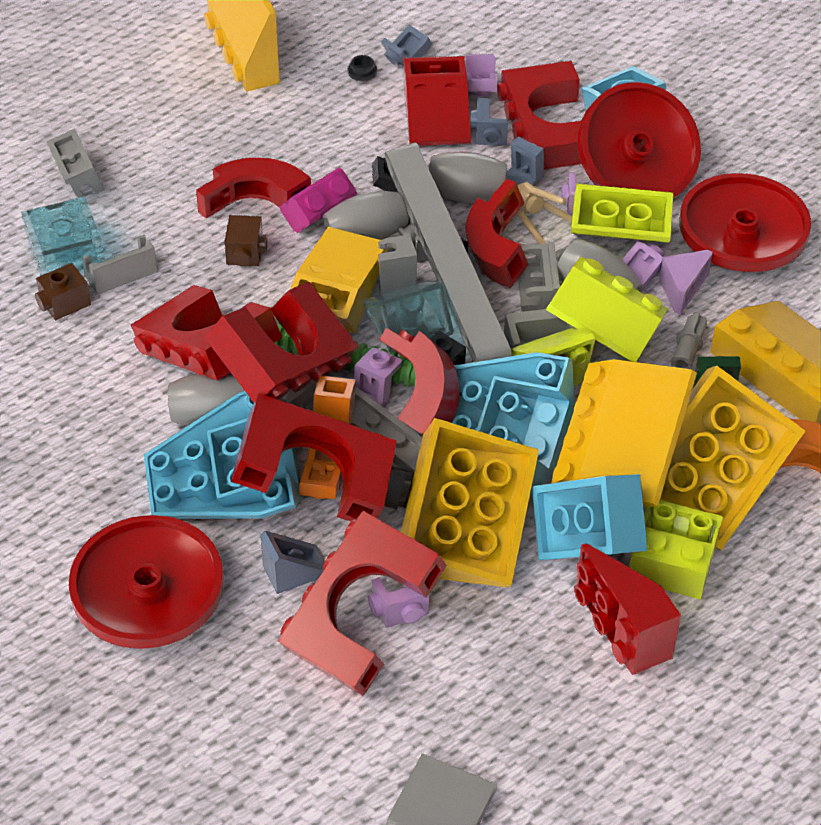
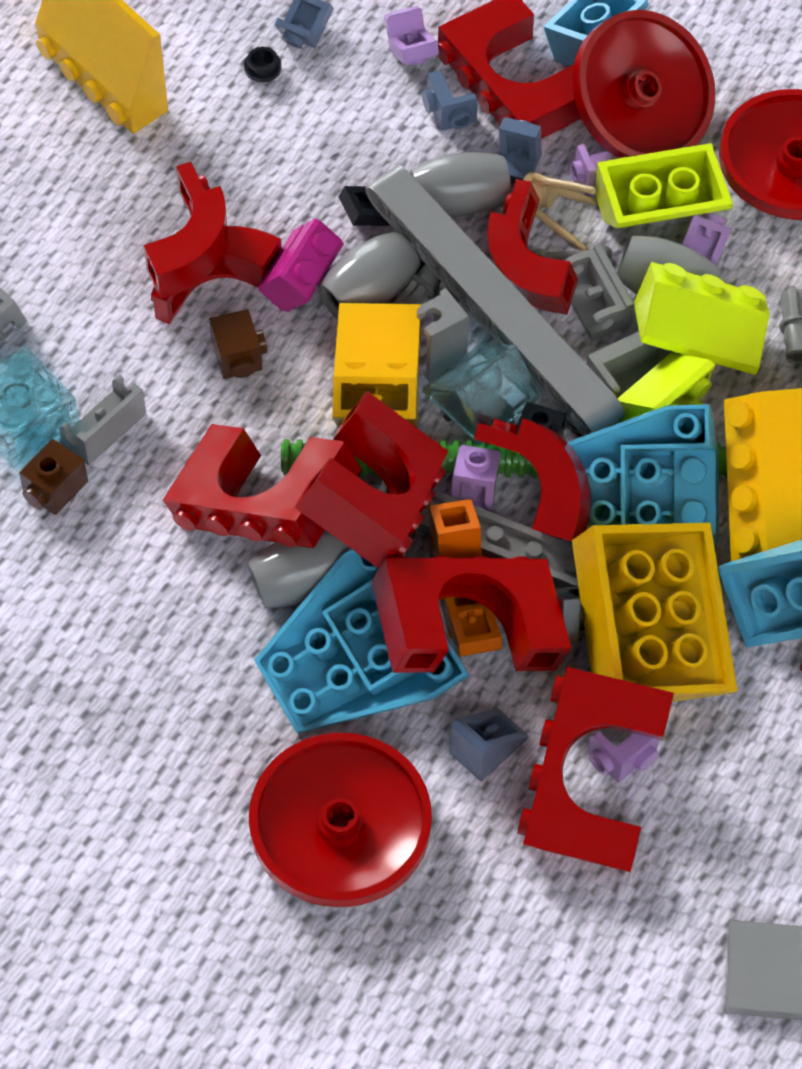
camera: 20 degrees left, 10 degrees up
red slope [404,56,471,146] -> none
lavender slope [659,250,713,315] -> none
none -> red arch [144,162,228,300]

